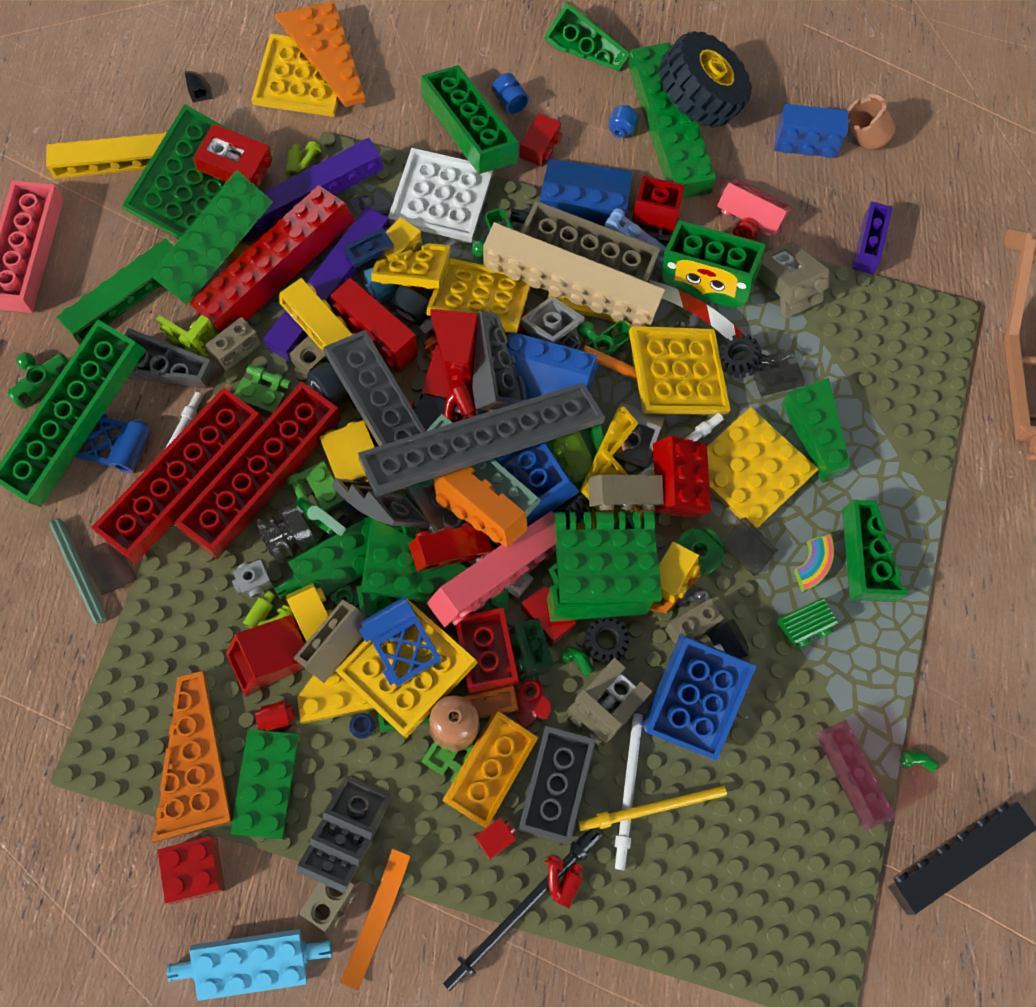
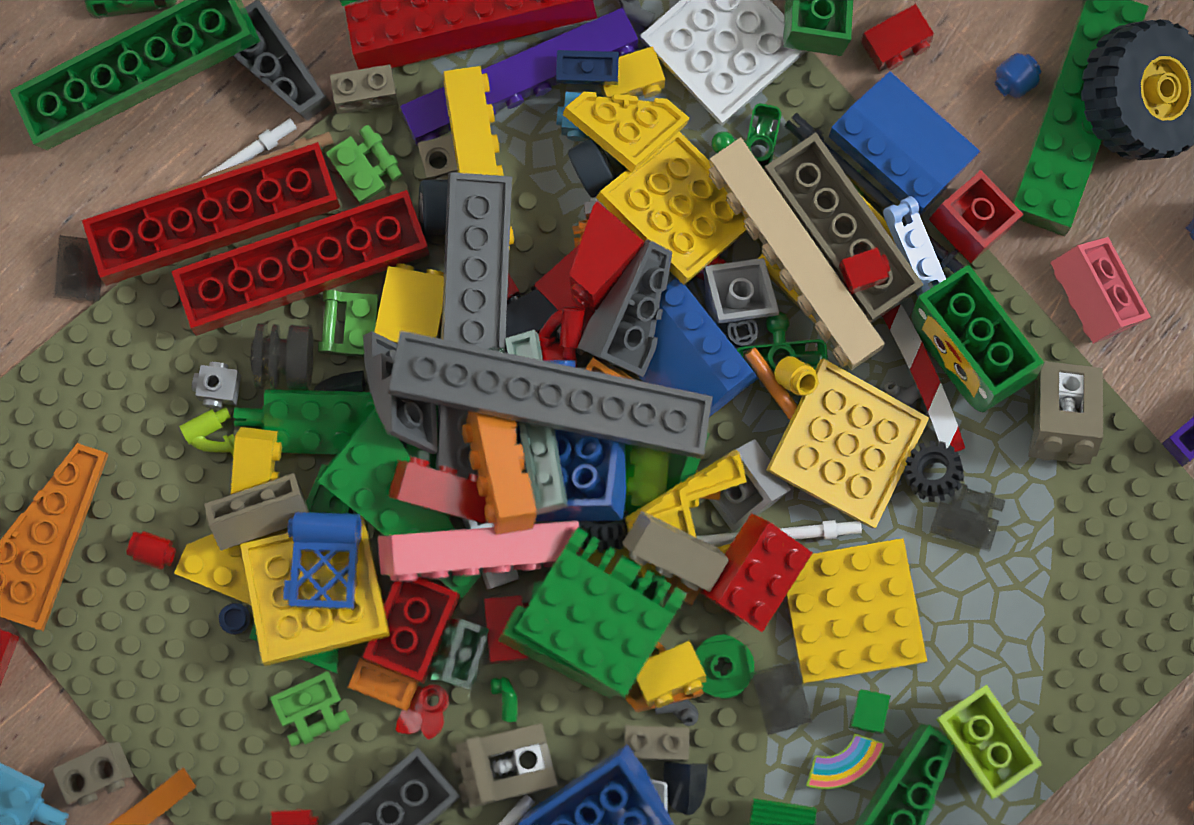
camera: 35 degrees right, 10 degrees up
sand green axle [49,518,107,625] -> none
blue piece [74,413,151,473] -> none
lime bracket [156,315,218,358] -> none
red slope [226,615,305,697] -> none
green plate [230,729,300,840] -> none
plate [295,497,346,537] -> none
dark grey slope [296,775,392,893] -> none
red brick [330,278,418,373] -> none
green plate [330,585,359,606] -> none
nougat cylinder [429,695,480,752] -> none
light orange plate [442,711,538,828] -> none
black tyre [584,617,630,664] -> none
red wheel [732,217,759,240] -> none
green wedge [781,378,850,483] -> none
none -> yellow brick [774,356,818,396]
none -> red brick [838,247,890,294]
none -> green panel [849,689,891,735]
none -> lime slope [936,684,1042,800]

